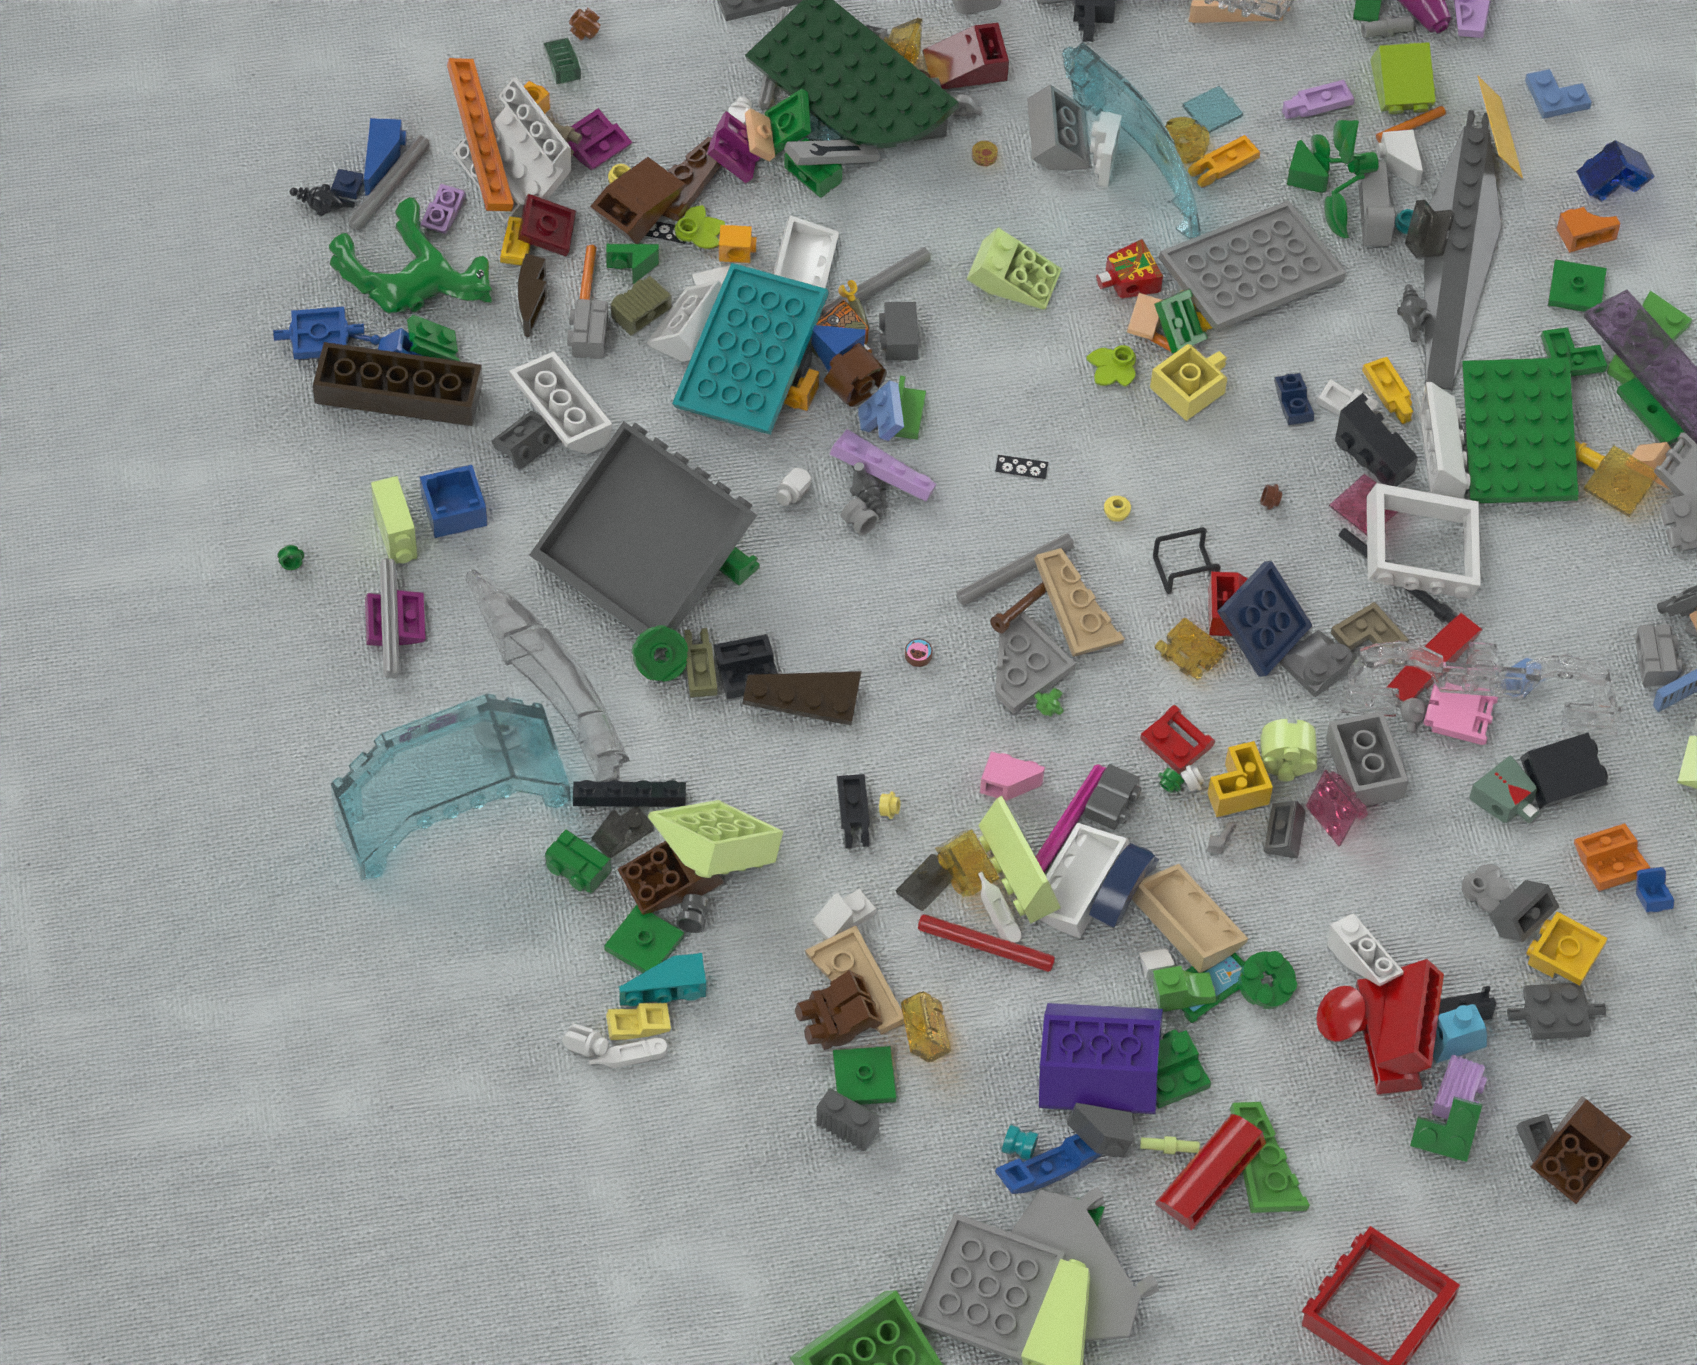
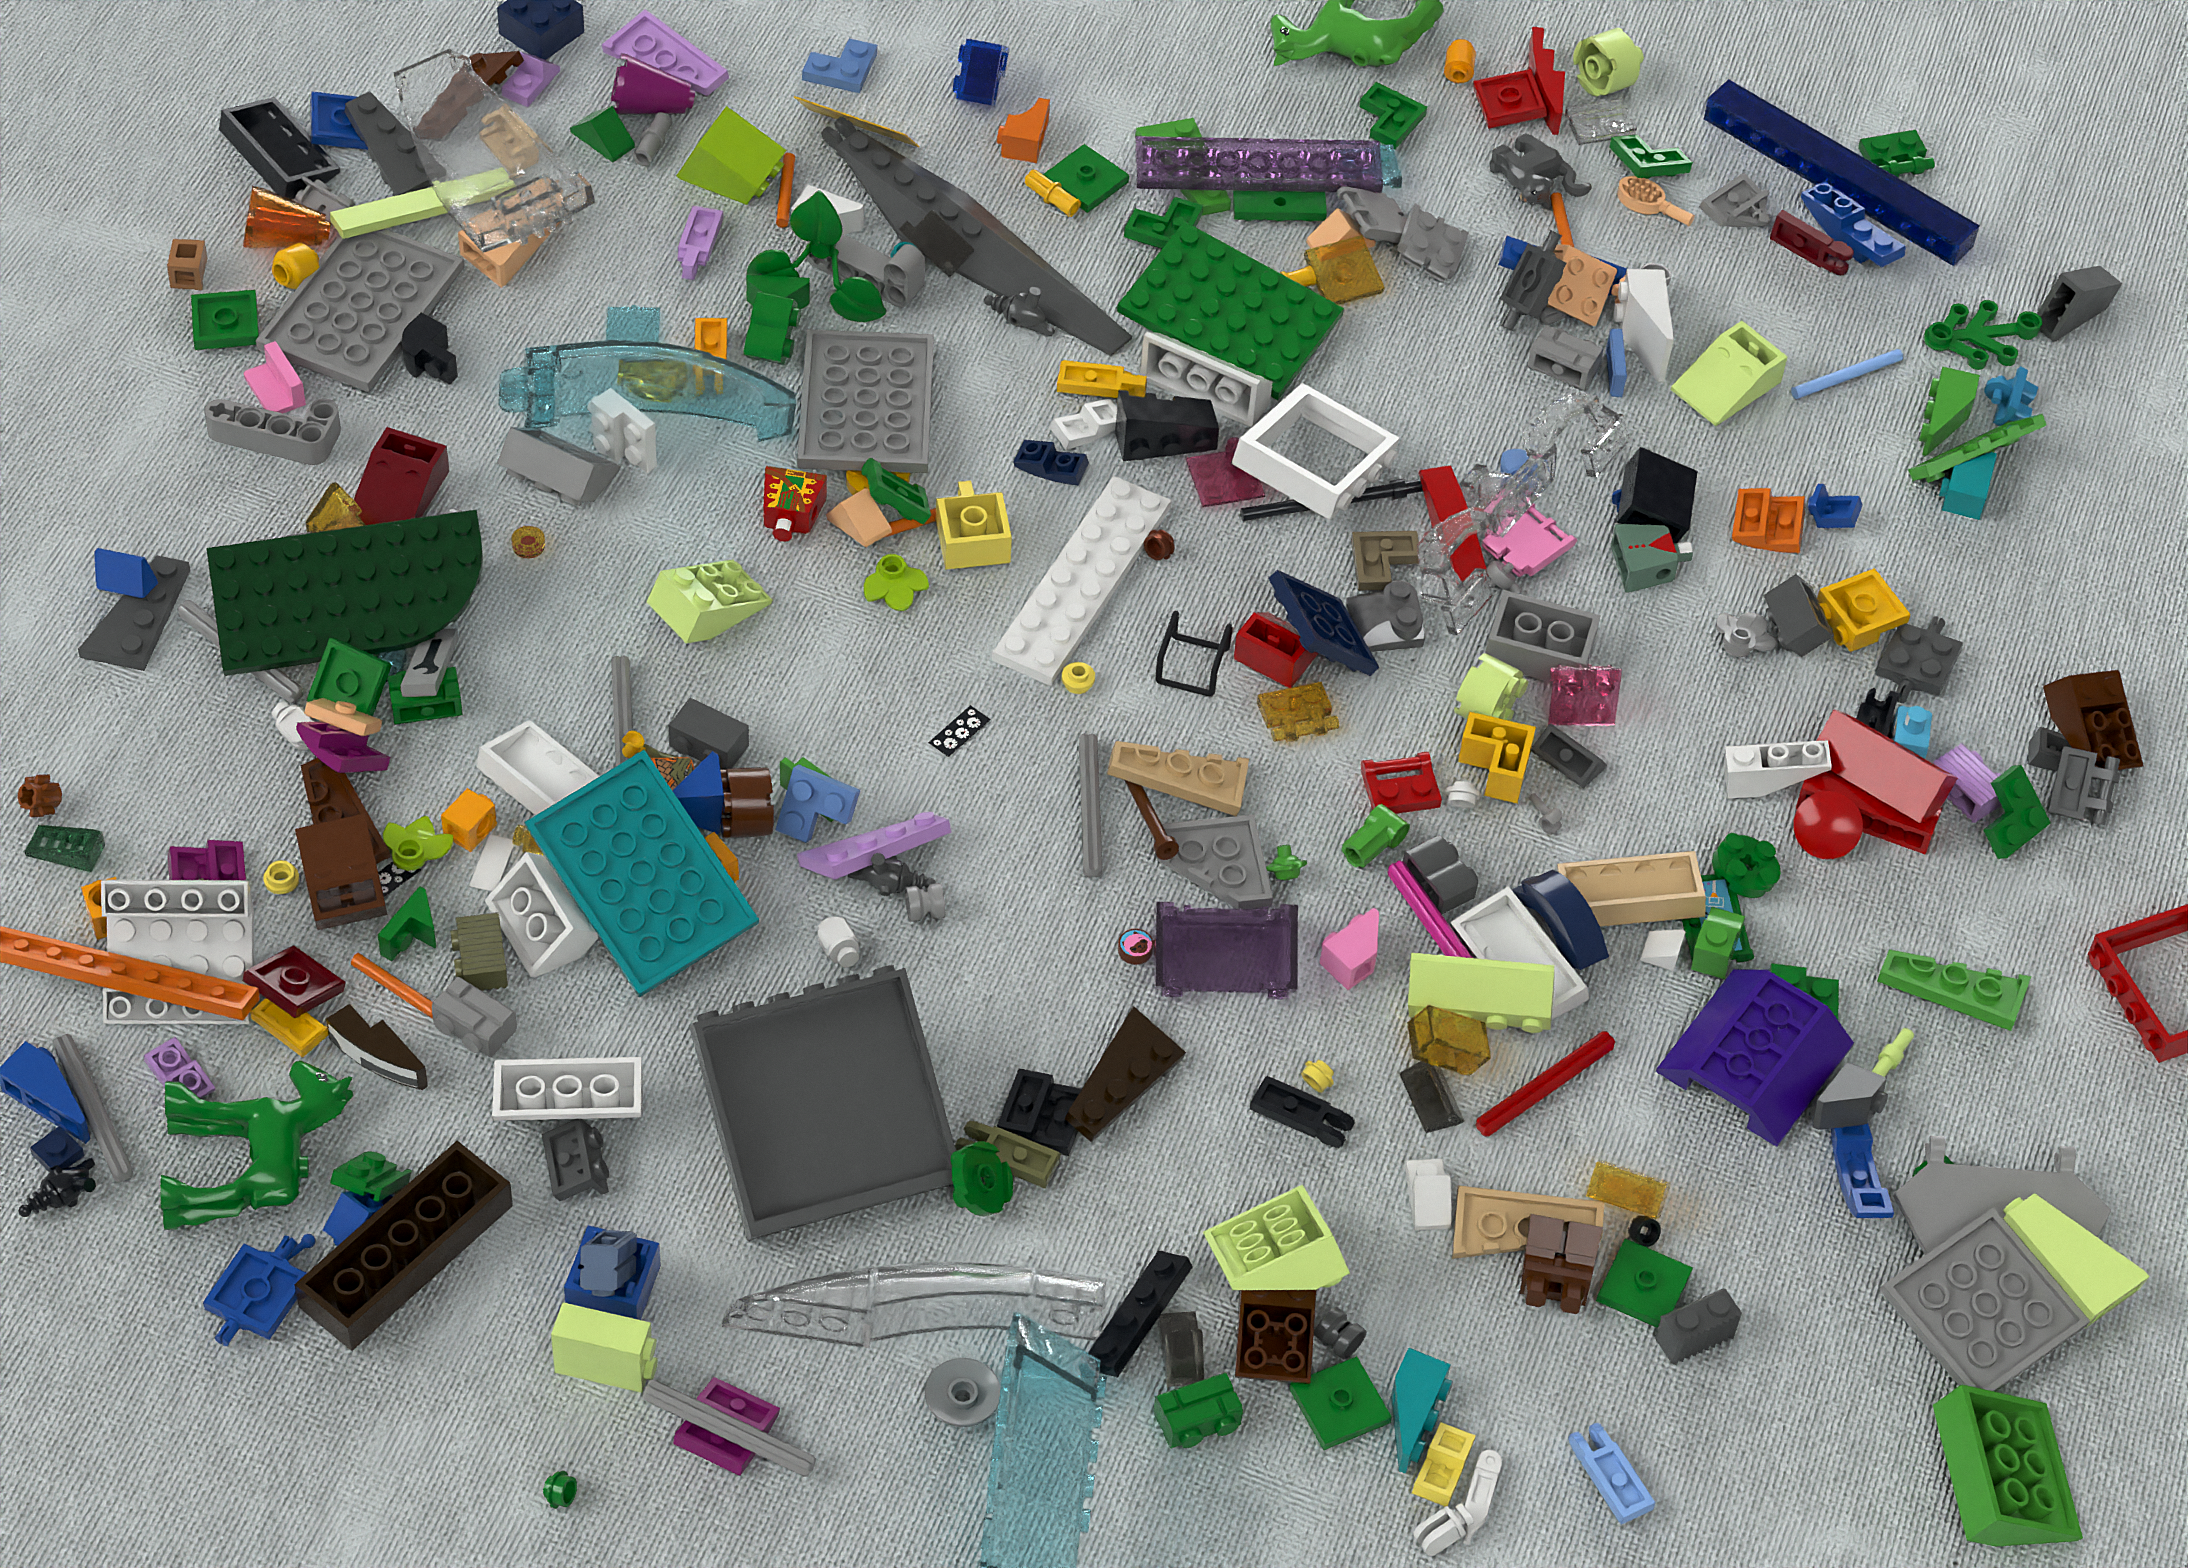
camera: 60 degrees left, 5 degrees down
white piece [978,872,1021,943] -> none
teal wheel [1001,1125,1039,1160] -> none
red brick [1155,1114,1266,1231] -> none
green plate [1158,768,1185,793] -> none
none -> sand blue brick [580,1230,637,1297]
none -> green brick [744,292,801,365]
none -> white plate [992,476,1171,686]
none -> yellow axle [1025,169,1081,217]
none -> clear purple windscreen [1153,902,1298,1000]
none -> bright green piece [1341,804,1410,868]
none -> light blue hinge [1568,1423,1655,1525]
none -> black hinge [1628,1216,1661,1247]
none -> dark grey plate [2048,746,2121,826]

